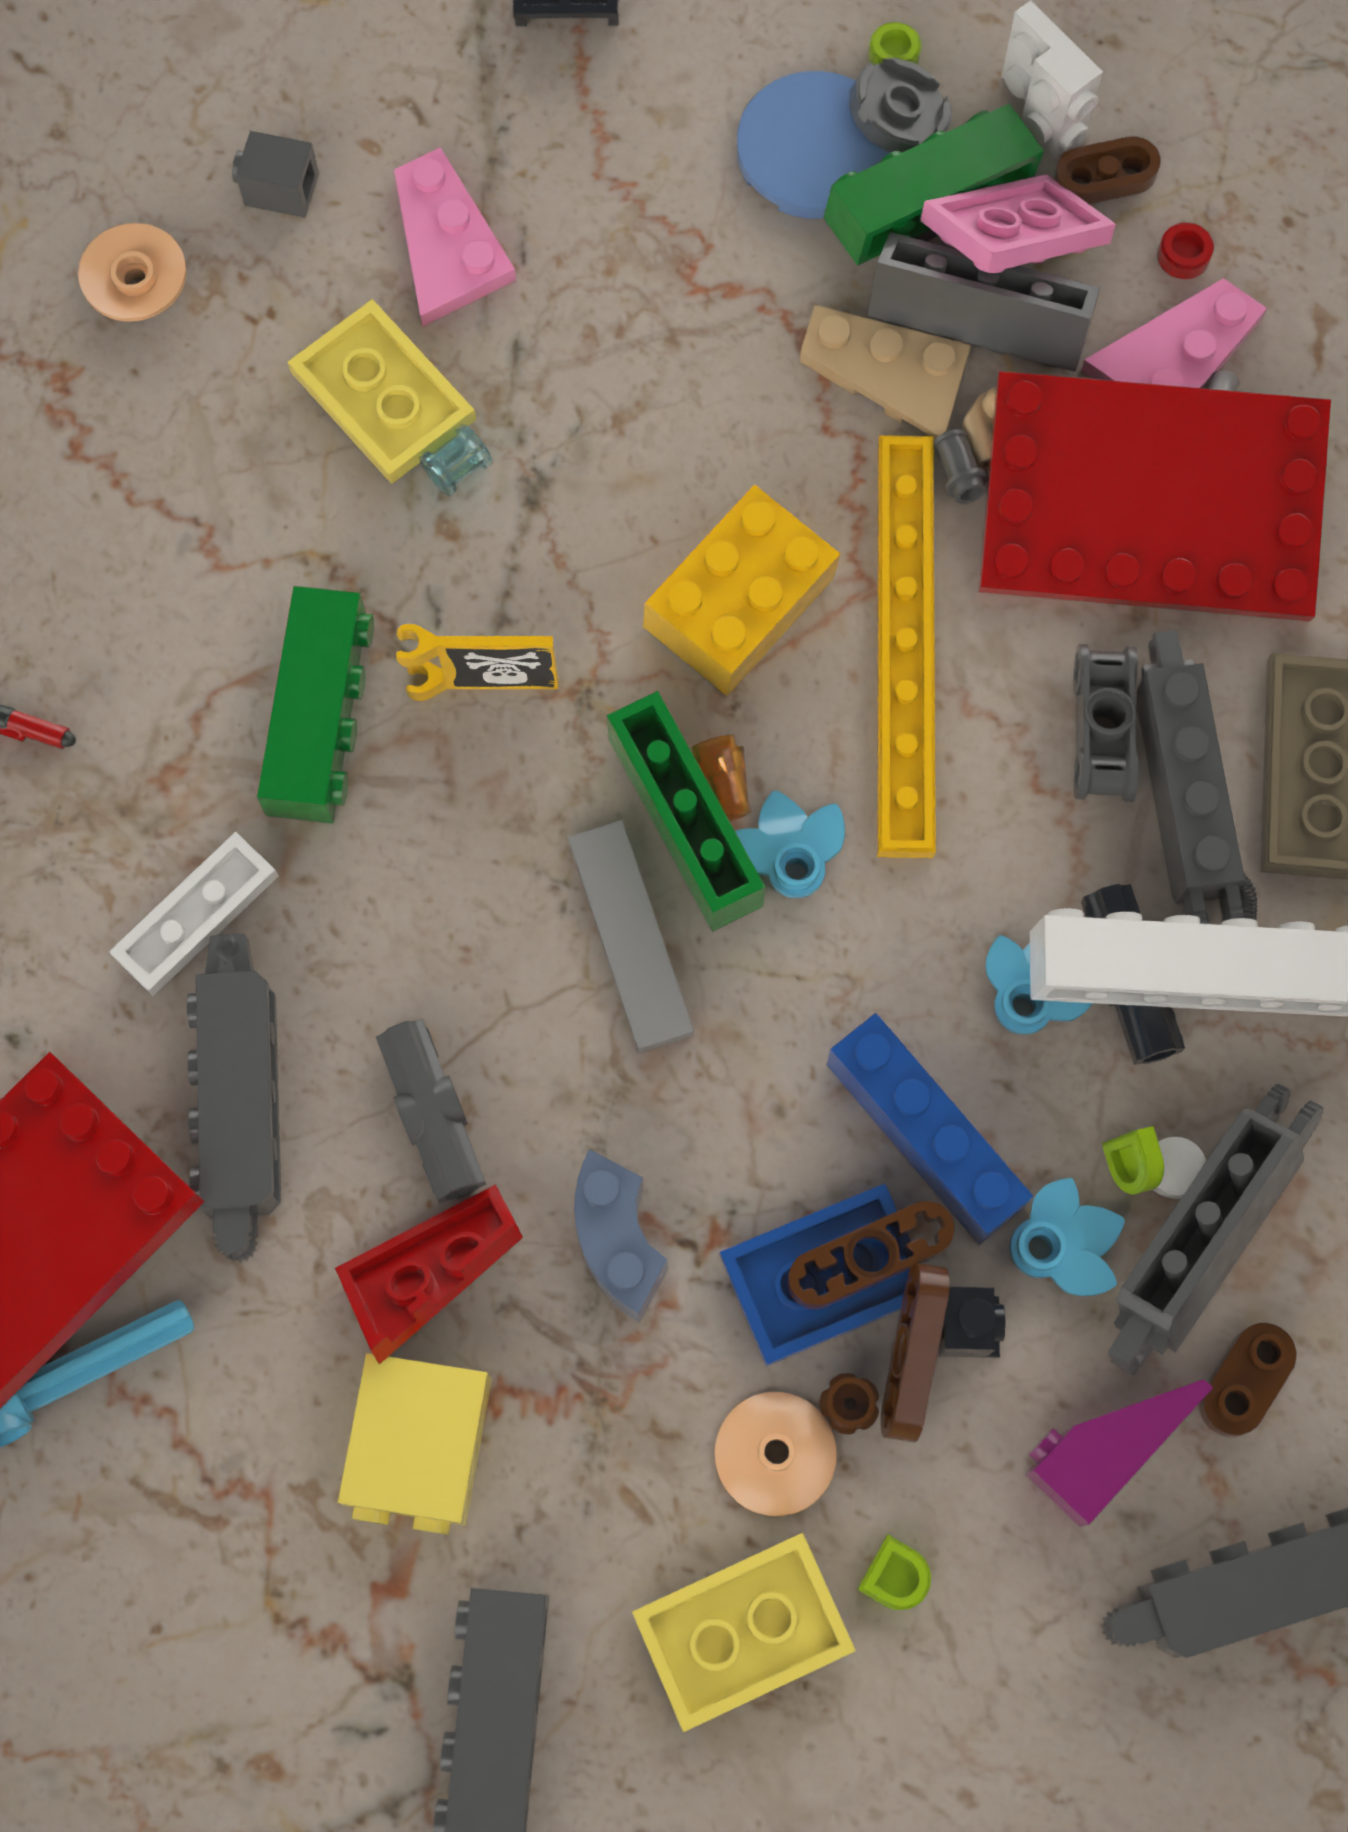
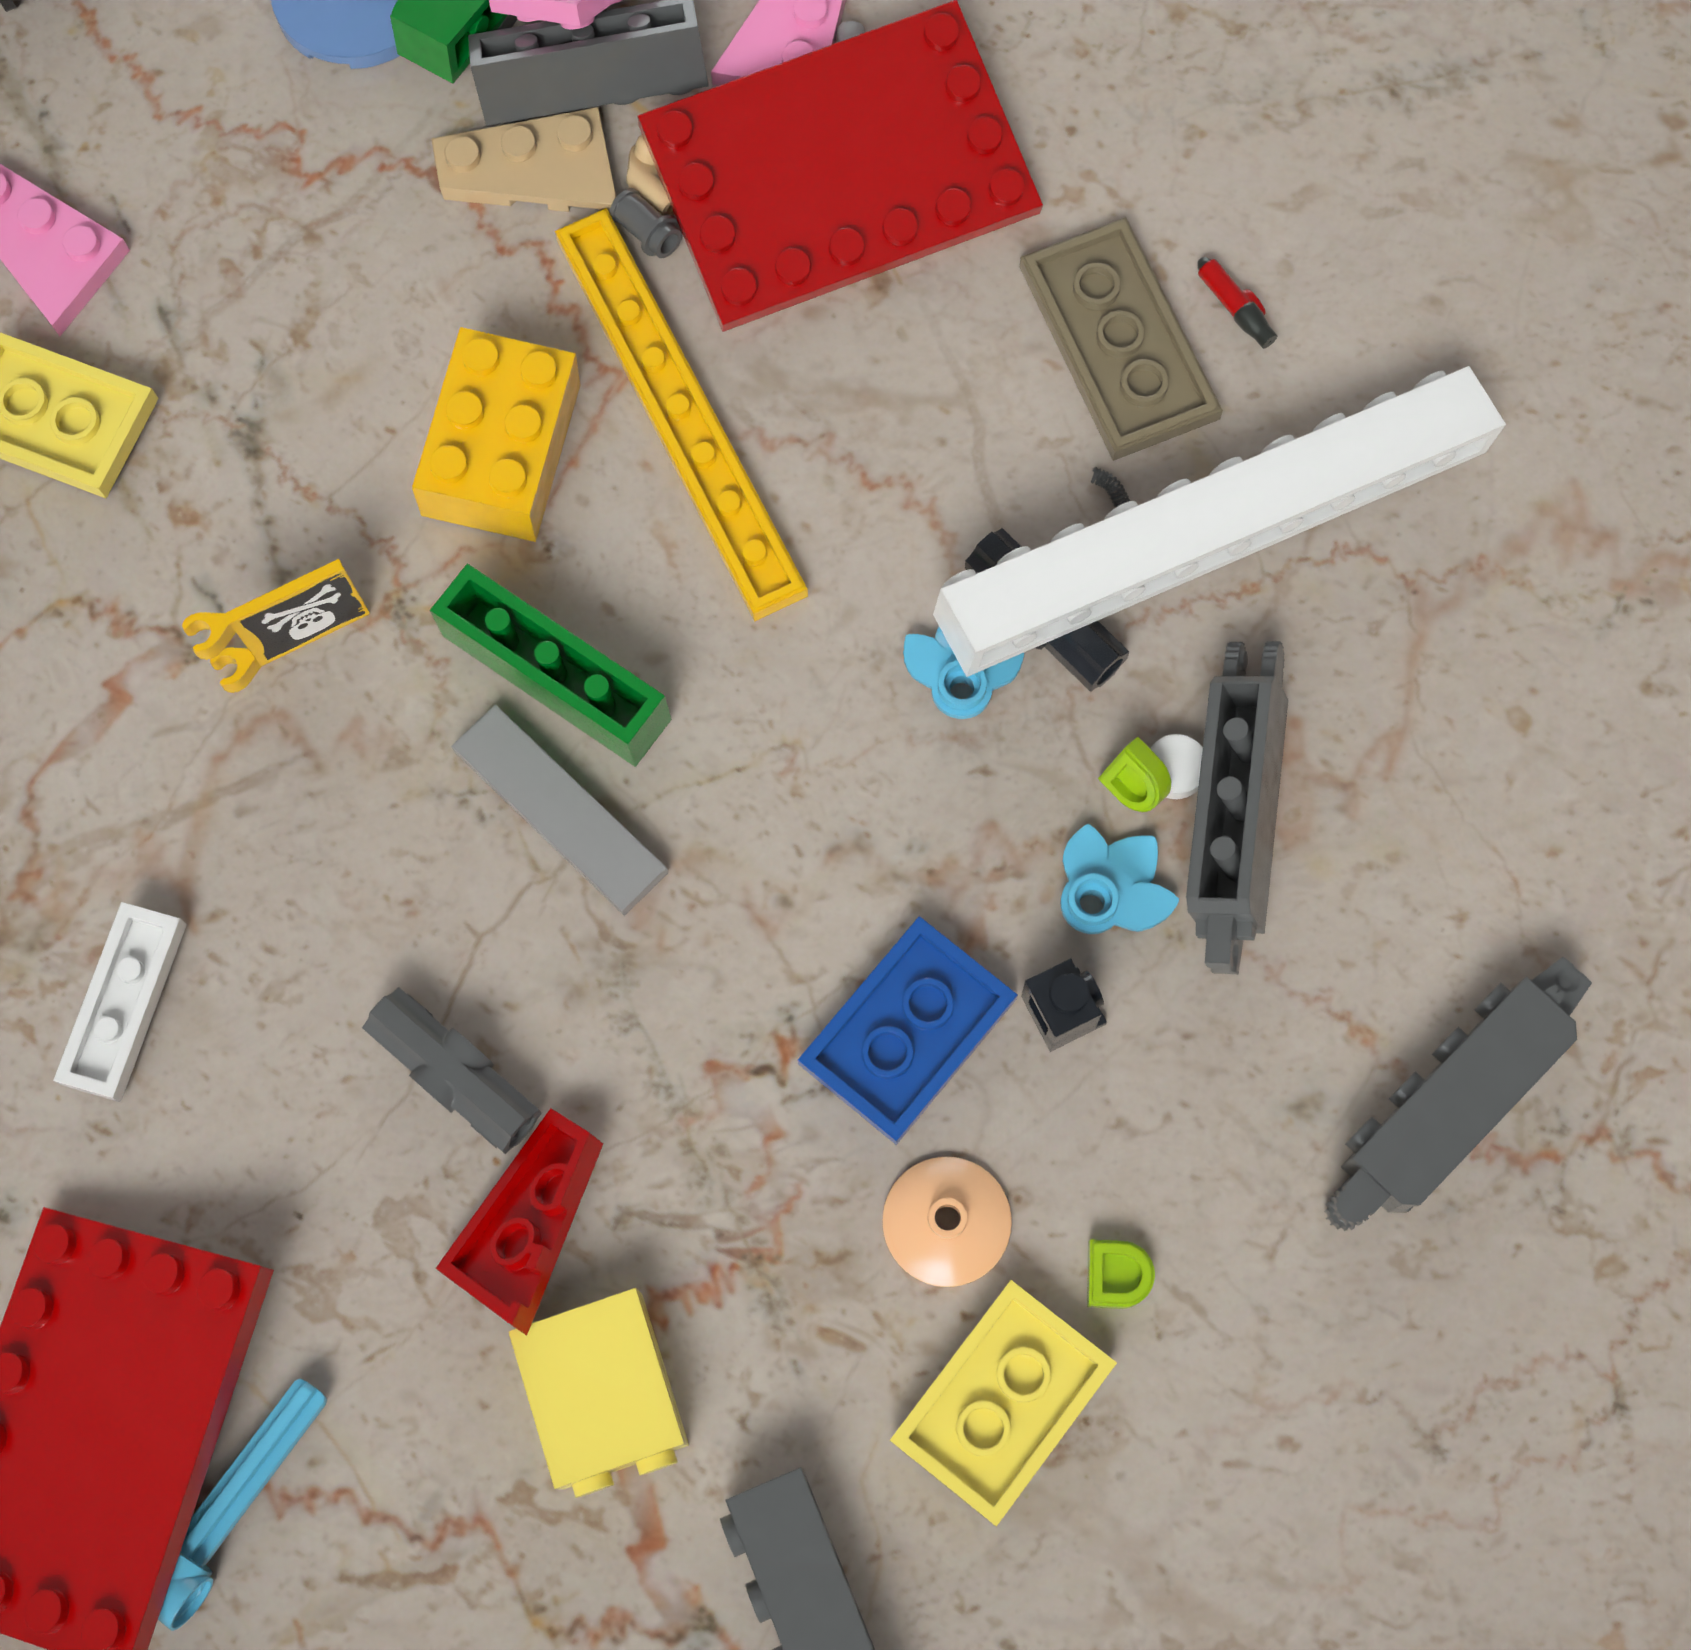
camera: 25 degrees left, 0 degrees up
dark grey hinge [187,933,282,1263] -> none
green brick [257,586,374,824] -> none
clear light blue bush [419,424,493,497] -> none
sand blue brick [574,1149,668,1323] -> none
clear orange cone [691,734,752,821] -> none
medium azure plate [735,790,845,898] -> none
reddish brown beam [788,1201,954,1309] -> none
reddish brown plate [819,1373,879,1435] -> none
blue brick [826,1013,1033,1245] -> none
reddish brown beam [880,1263,950,1443] -> none
magenta slope [1025,1379,1213,1527] -> none
dark grey piece [1073,644,1139,802] -> none
dark grey hinge [1137,630,1245,924] -> none
reddish brown plate [1199,1323,1297,1437] -> none

